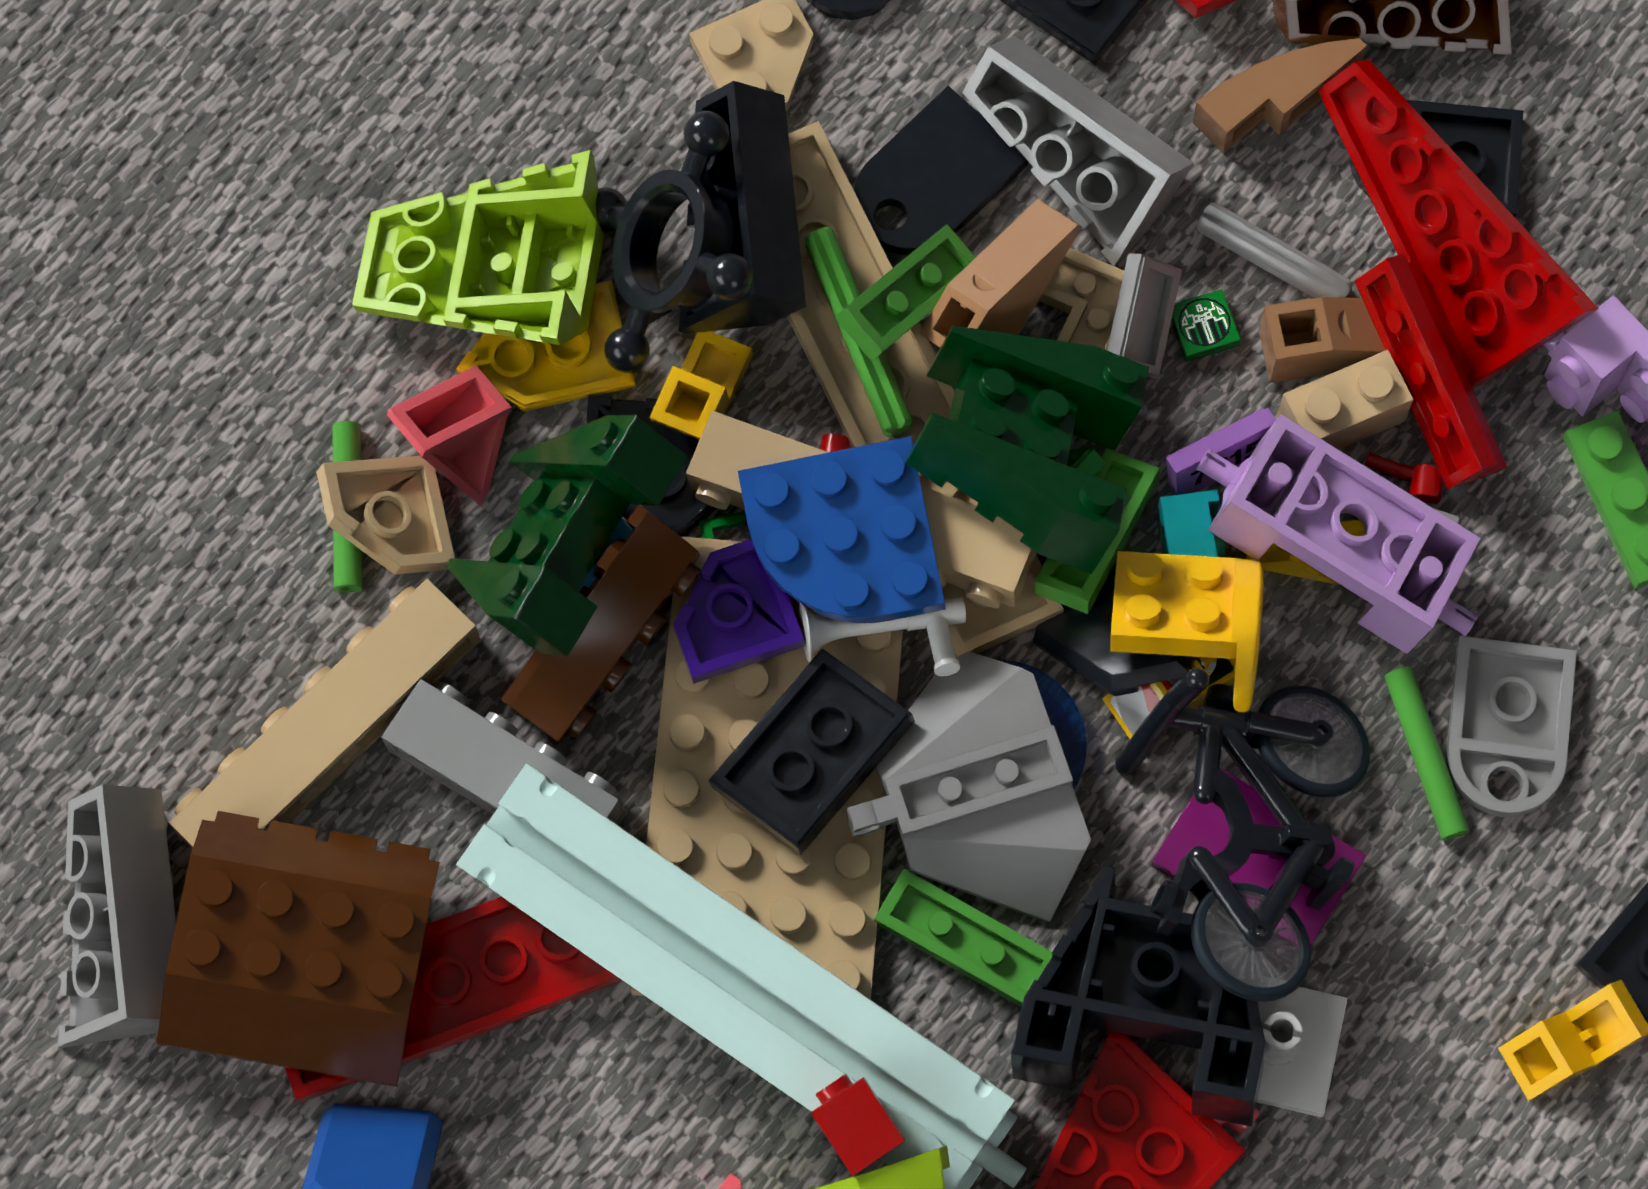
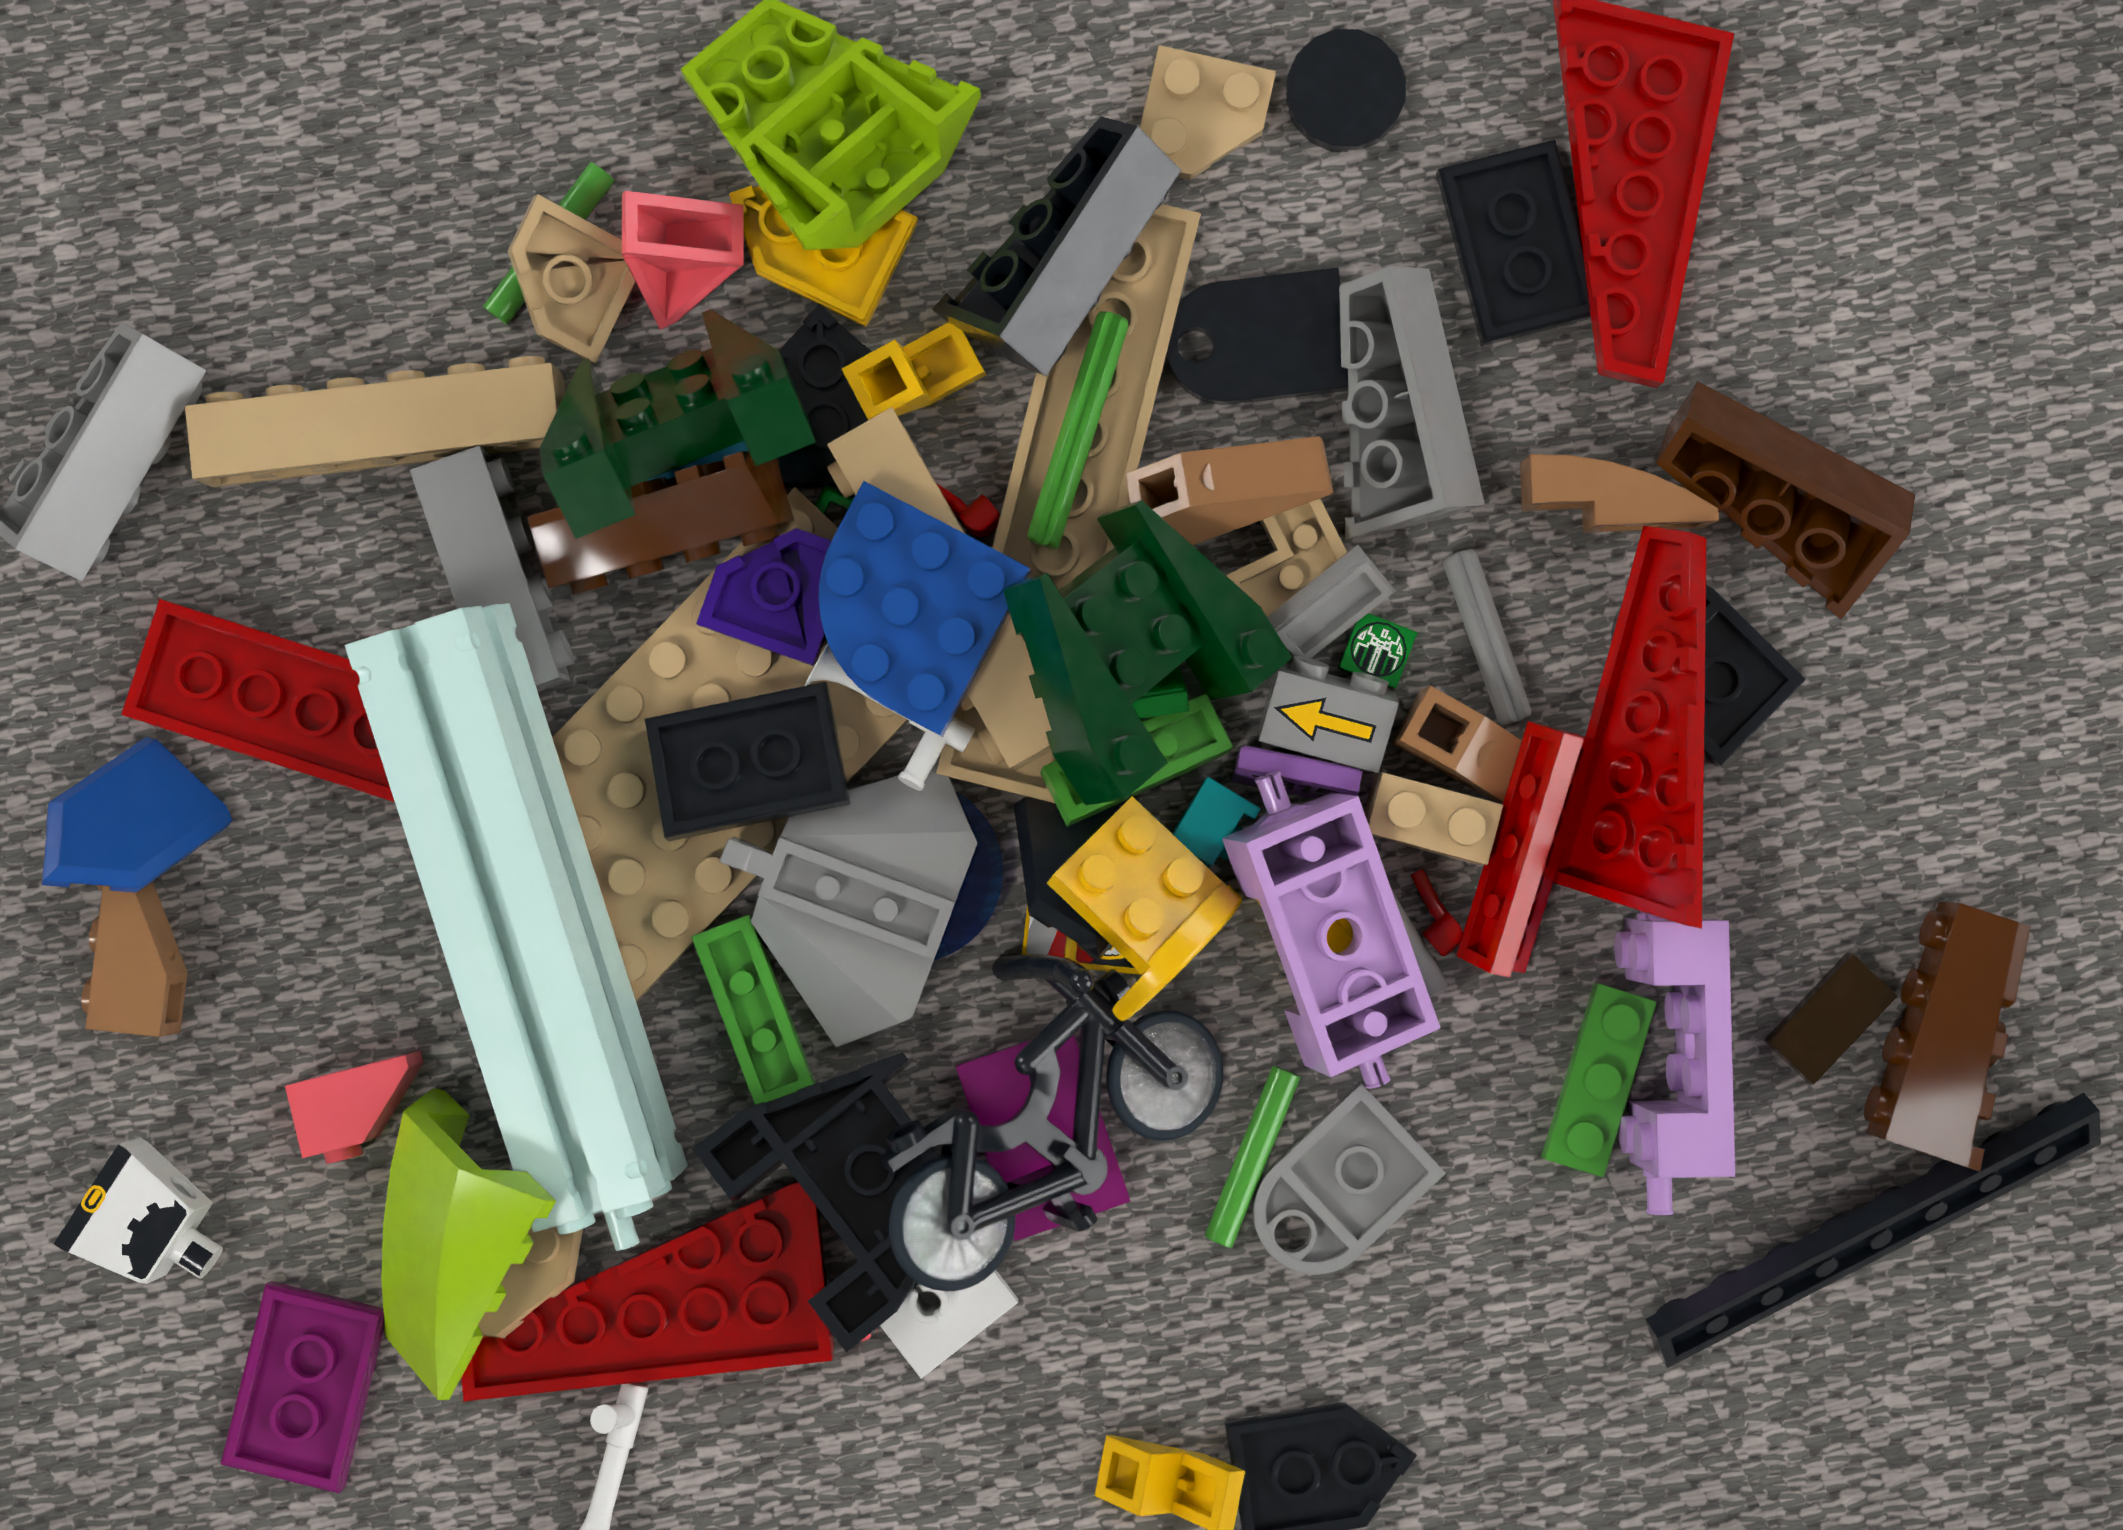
camera: 40 degrees right, 15 degrees up
reddish brown slope [157,811,440,1087] -> none
black piece [596,111,753,373] -> none
red brick [810,1074,906,1176] -> none
bright green plate [834,224,976,361] -> none
none -> light grey brick [1258,656,1399,773]

